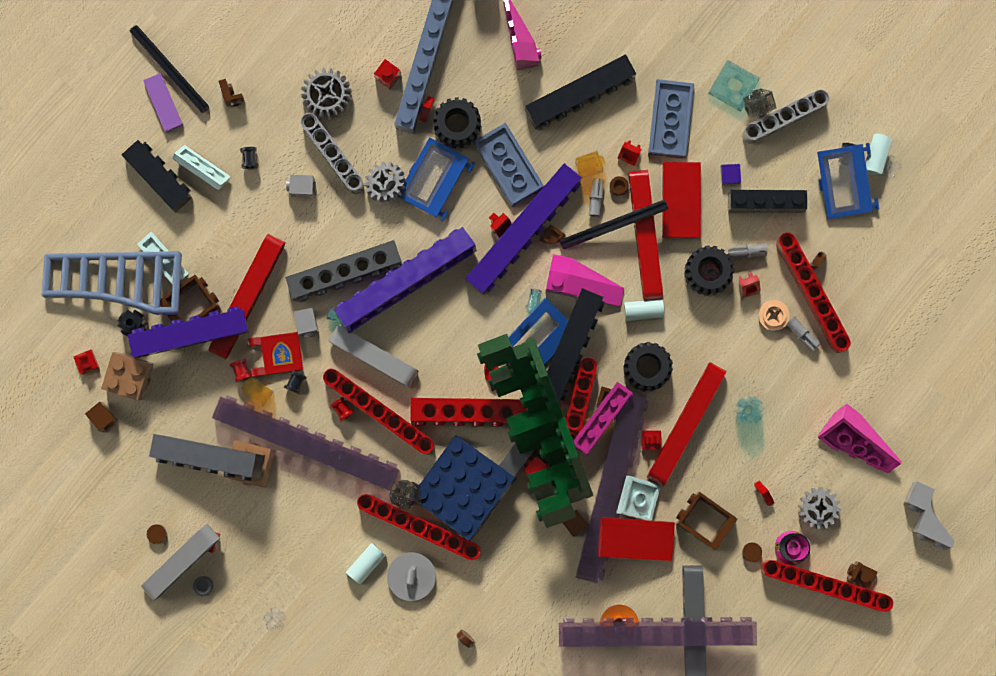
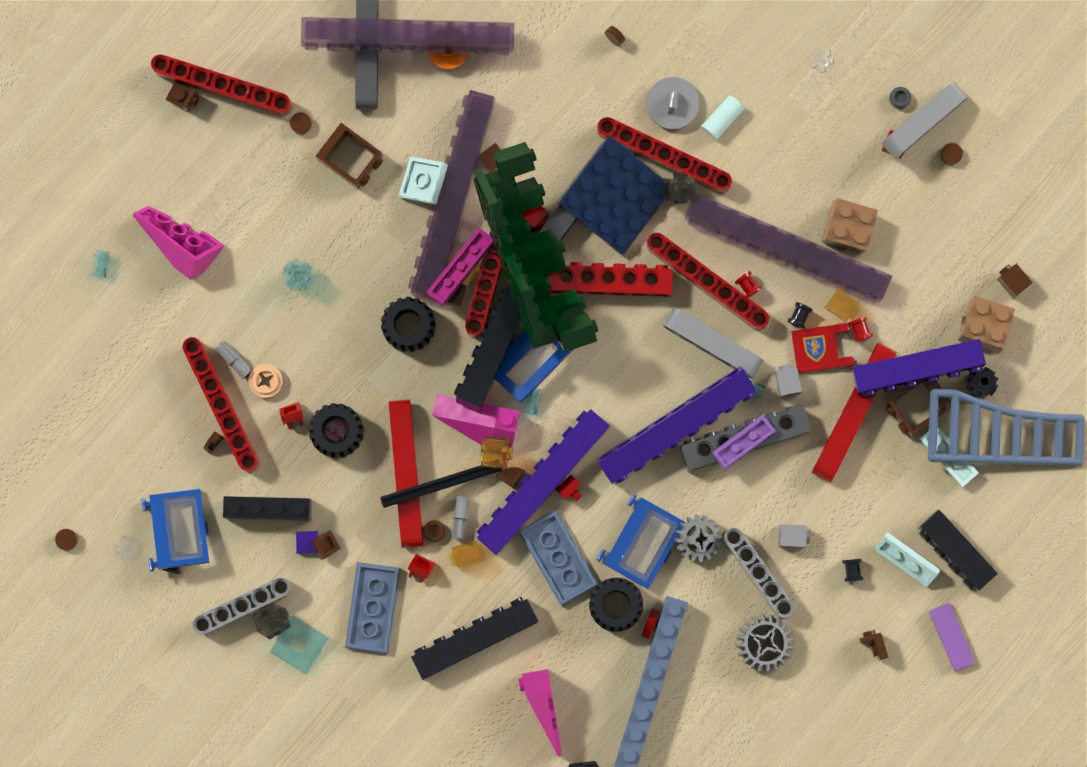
camera: 175 degrees left, 0 degrees up
red tile [73,349,100,375] -> none
black axle [129,25,209,113] -> none
black brick [149,434,265,481] -> none
red brick [374,59,401,90] -> none
red tile [597,517,675,561] -> none
light aqua brick [624,299,664,322] -> none
red tile [641,430,661,450] -> none
red beam [646,362,727,487] -> none
red tile [662,162,701,239] -> none
light grey axle [728,244,767,259] -> none
red tile [754,480,775,507] -> none
dark pink piece [775,531,811,565] -> none
light grey gear [798,487,841,529] -> none
light aqua brick [865,134,892,175] -> none
light grey arch [904,481,954,550] -> none
none -> reddish brown tile [55,529,78,550]
none -> clear light blue pin [93,250,111,278]
none -> reddish brown tile [311,530,341,560]
none -> clear yellow brick [481,436,514,469]
none -> medium lavender tile [711,414,776,470]

